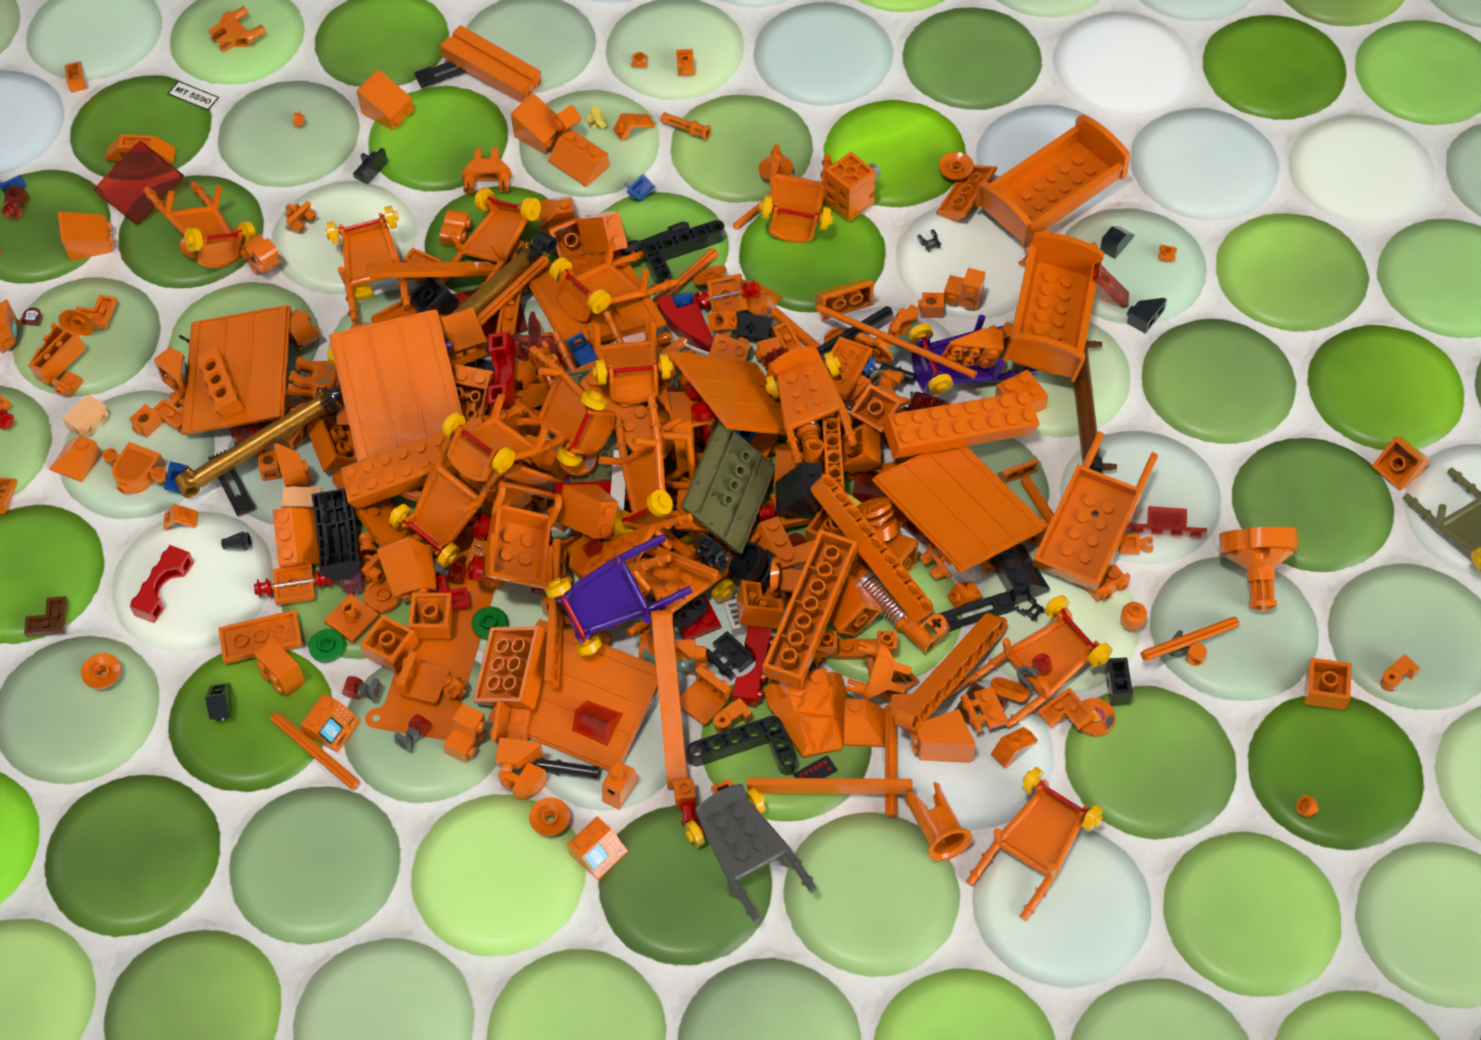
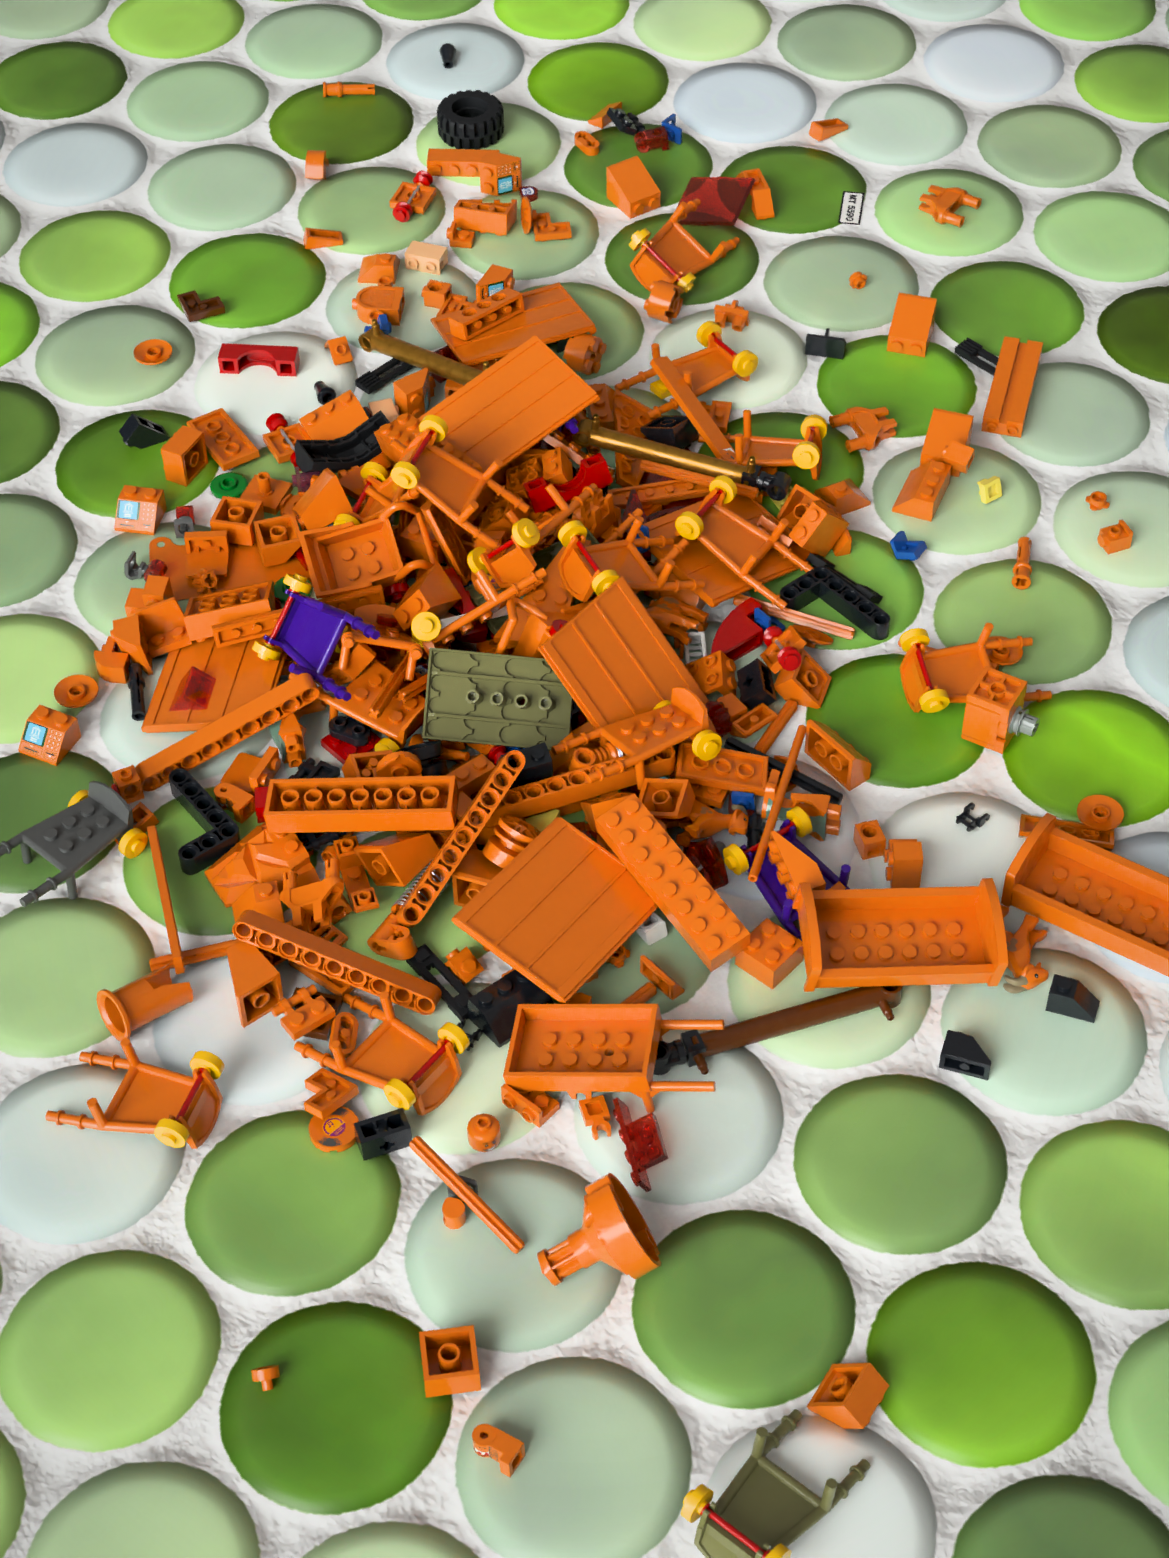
camera: 70 degrees right, 10 degrees down
orange axle [270,712,360,789] -> none
orange brick [439,210,472,247] -> none
orange tile [439,307,486,353] -> none
orange torso [602,761,639,810] -> none
orange bracket [613,113,655,140] -> none
black gear [693,534,729,575] -> none
orange brick [707,311,737,333] -> none
black sticker [793,755,838,778] -> none
orange bracket [990,727,1038,768] -> none
leg [1017,653,1052,692] -> none
clear red tile [1093,263,1129,308] -> none
orange plate [1158,245,1177,262] -> none

